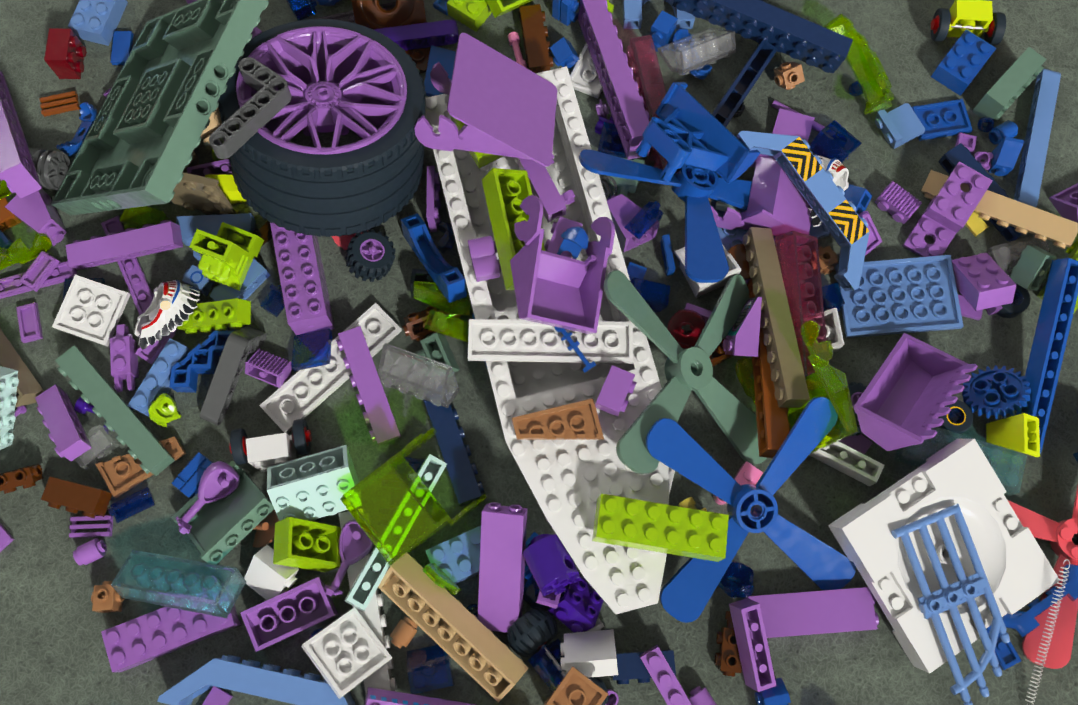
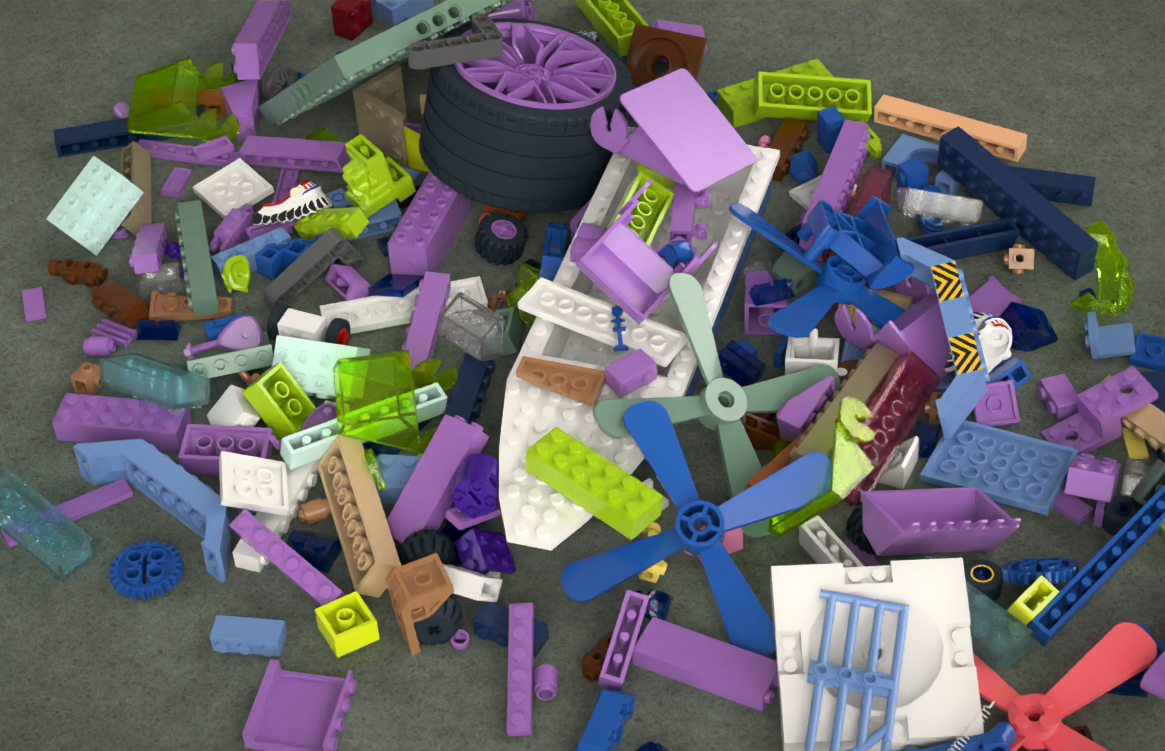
camera: 35 degrees right, 30 degrees down
dark orange tile [39,91,80,117] -> none

